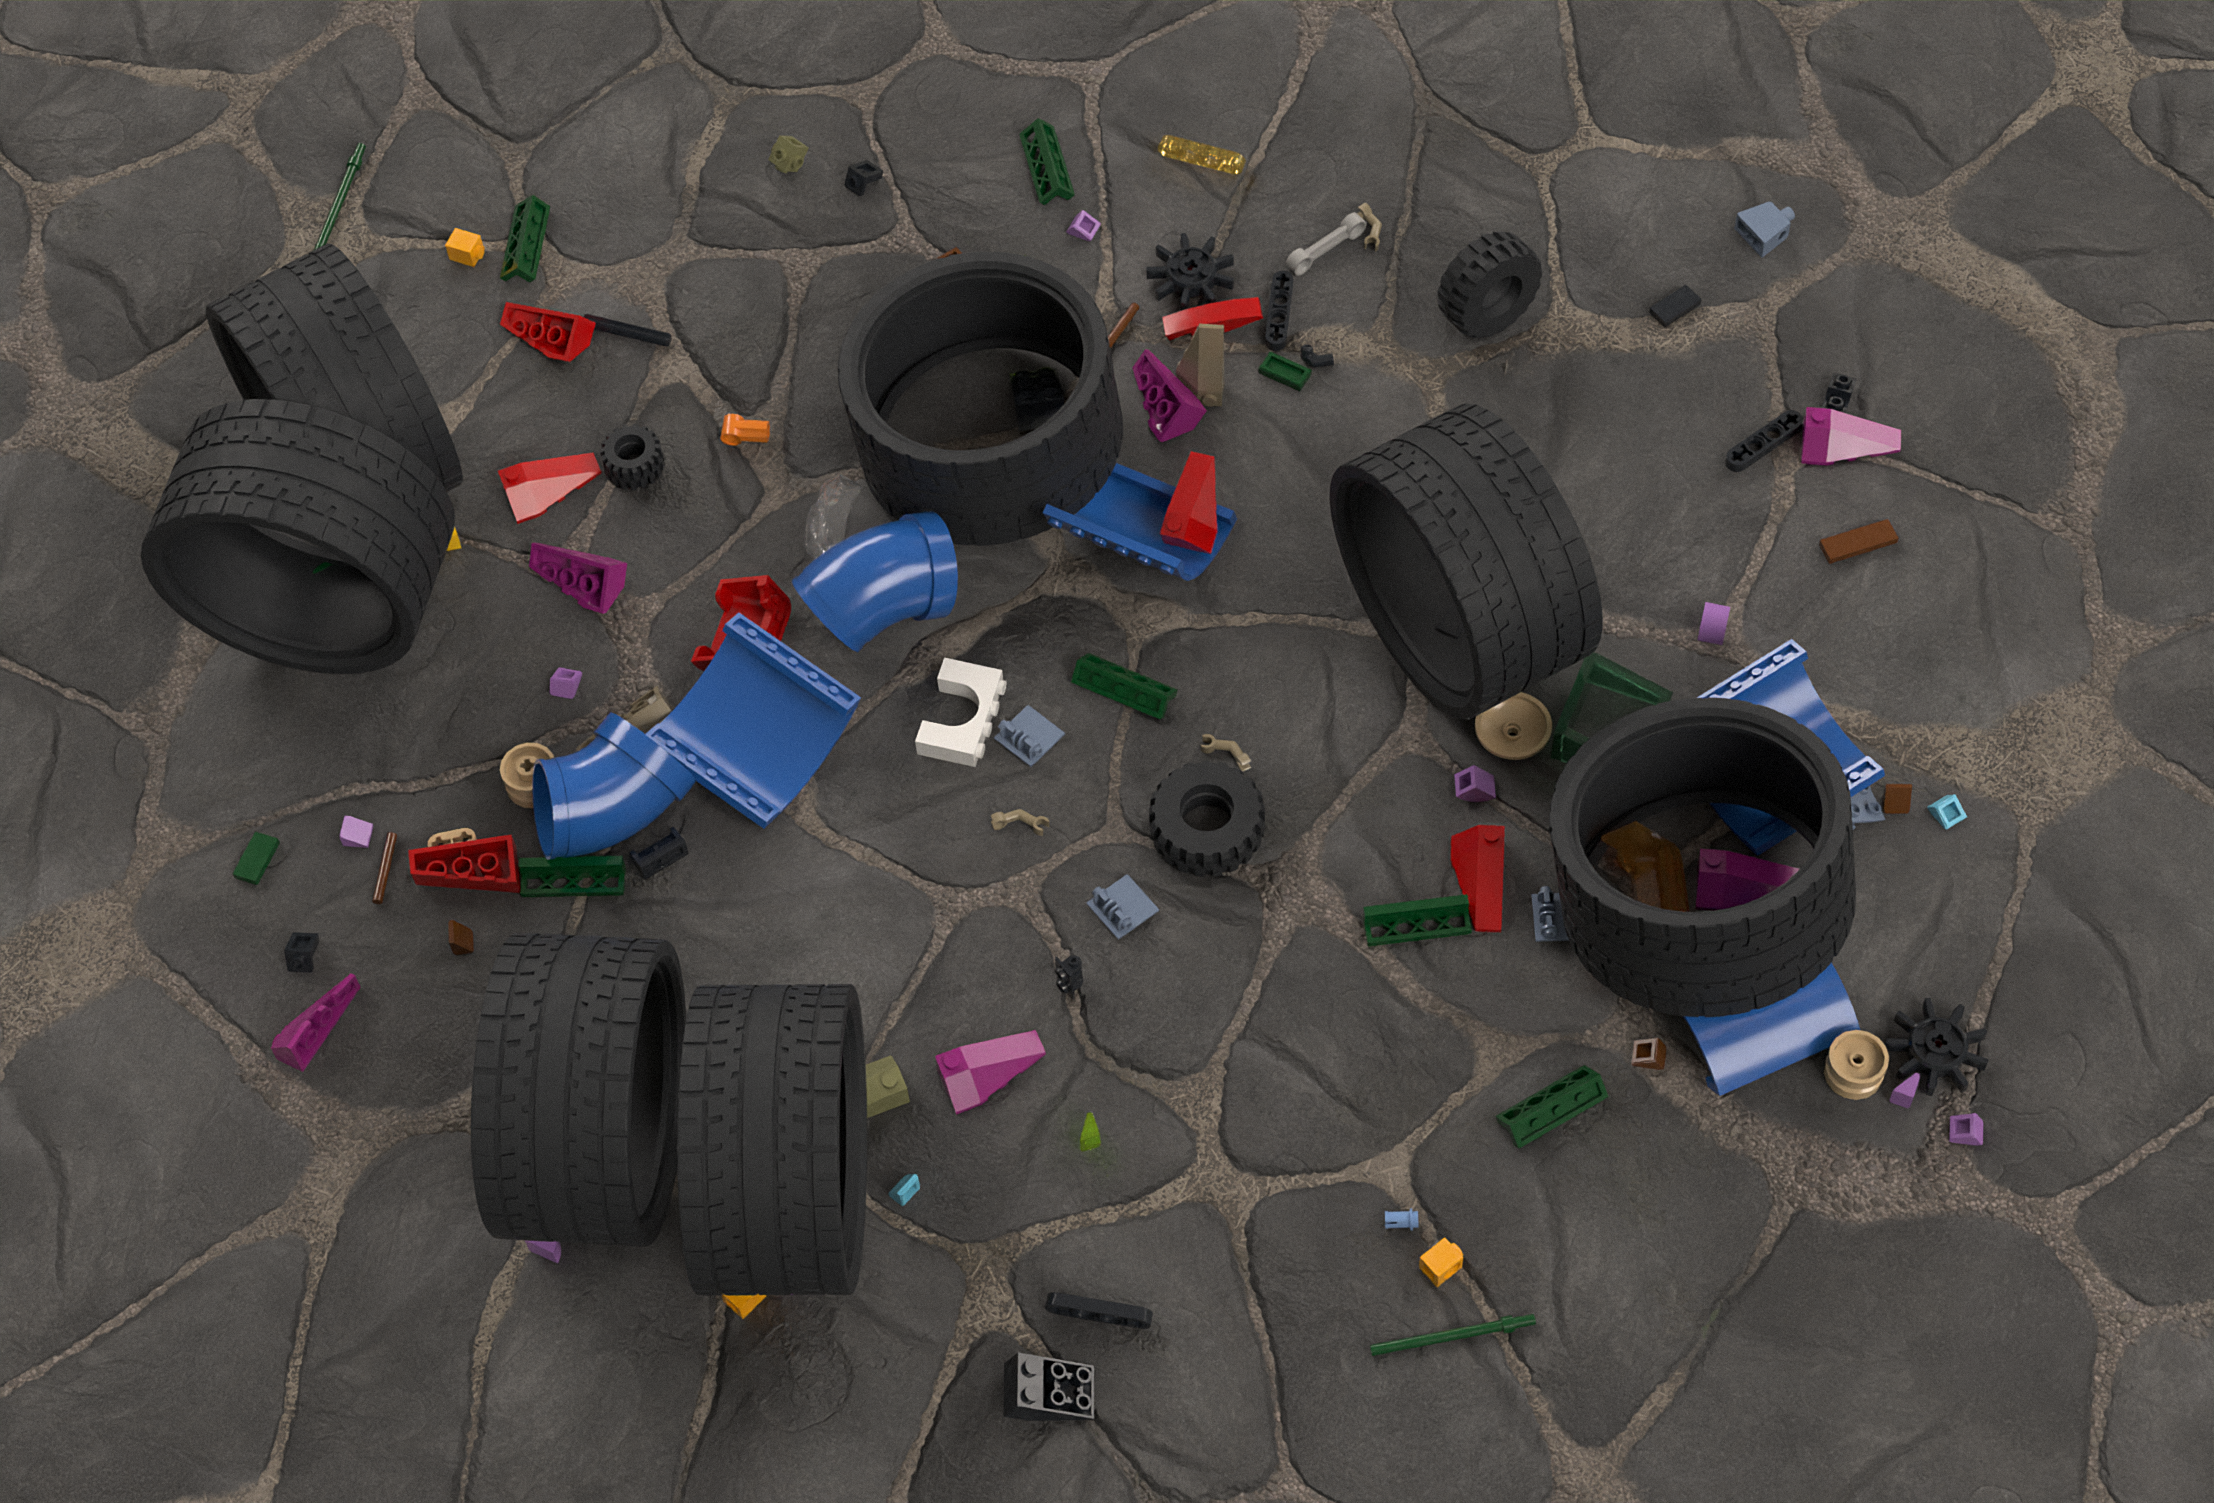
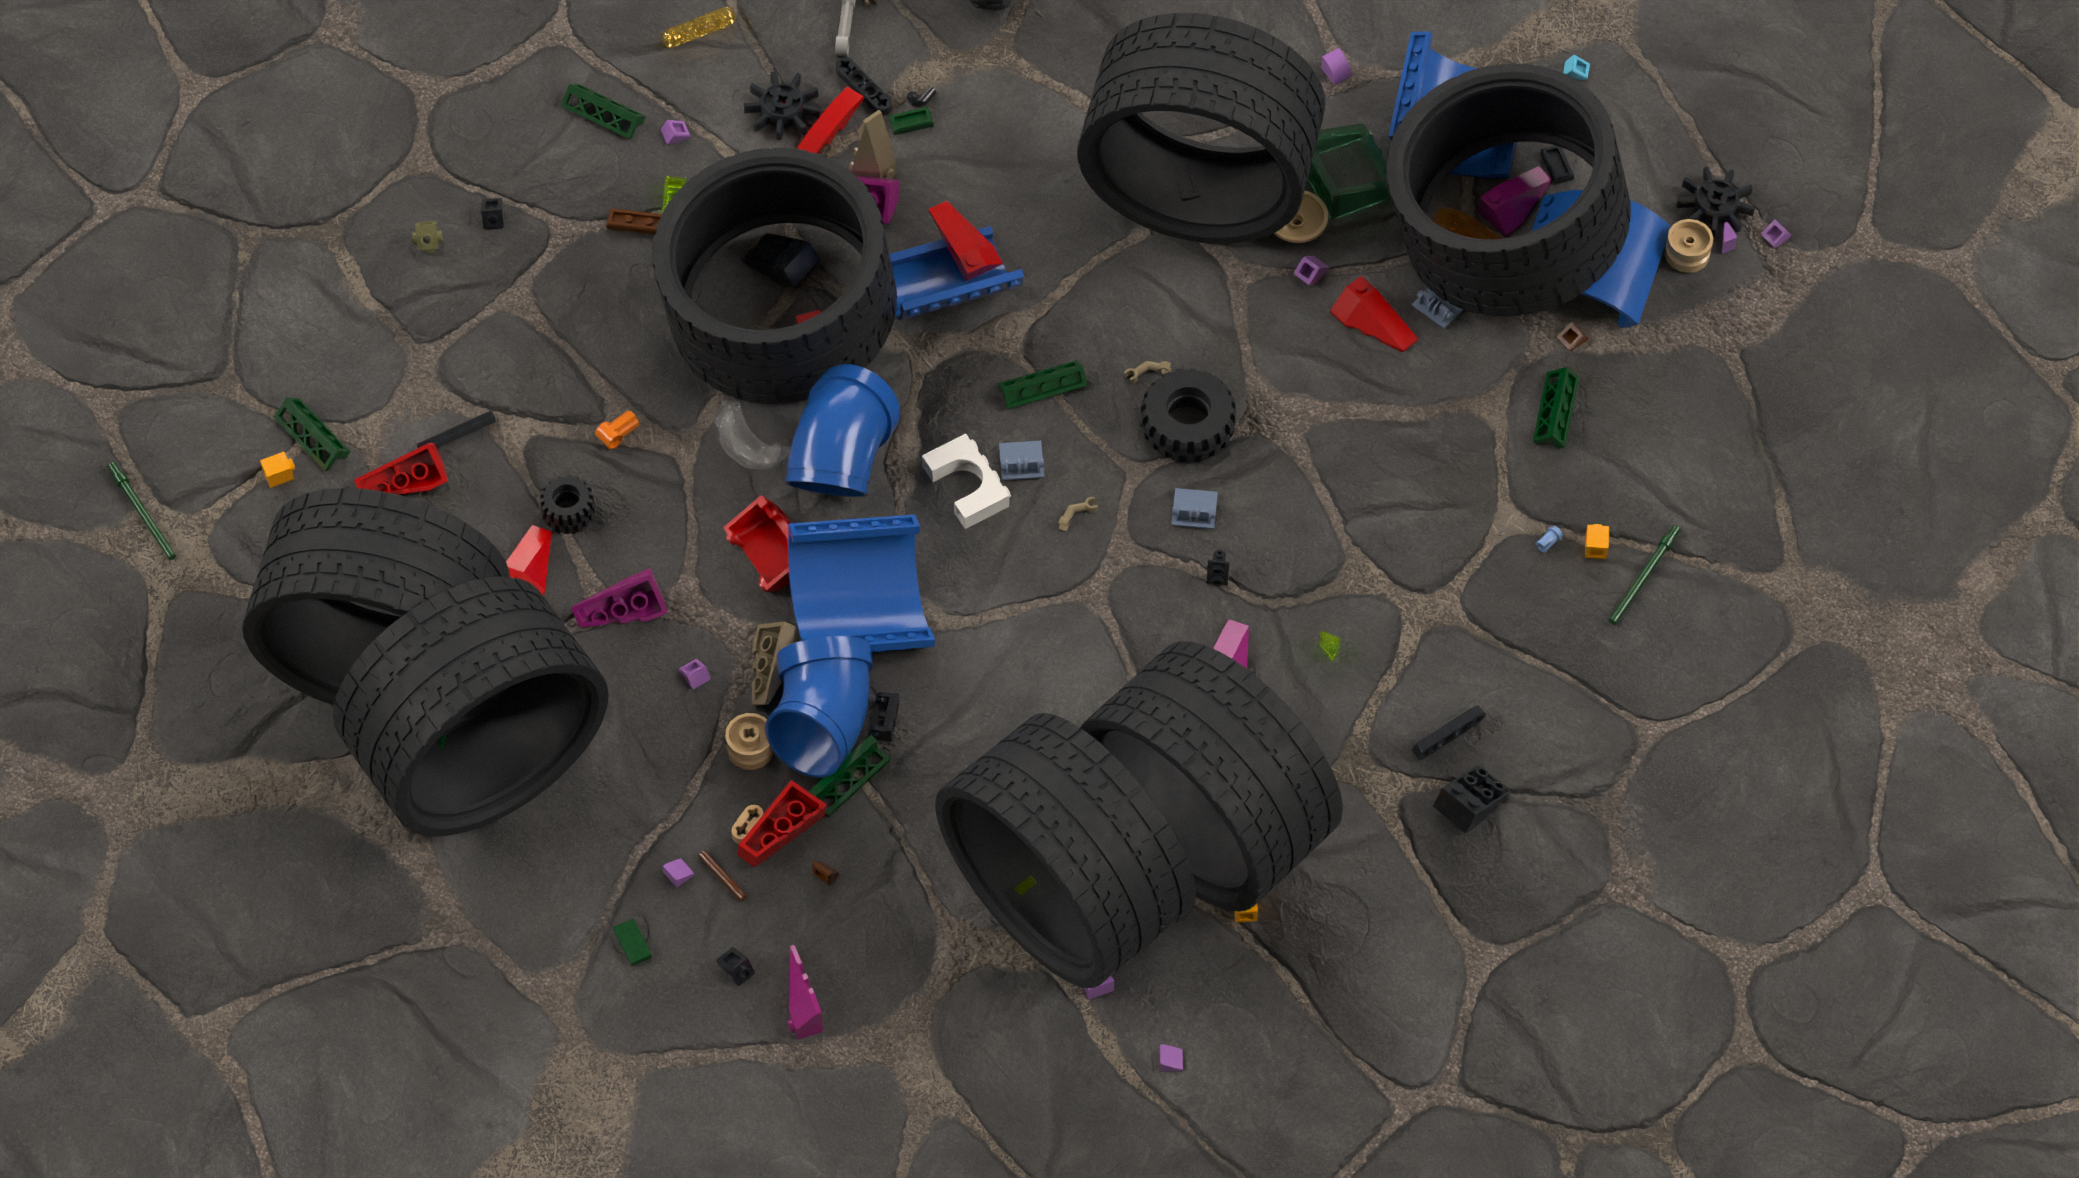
camera: 50 degrees left, 0 degrees up
dark green fence [1363,894,1472,947] -> none
none -> medium lavender slope [1160,1044,1183,1071]

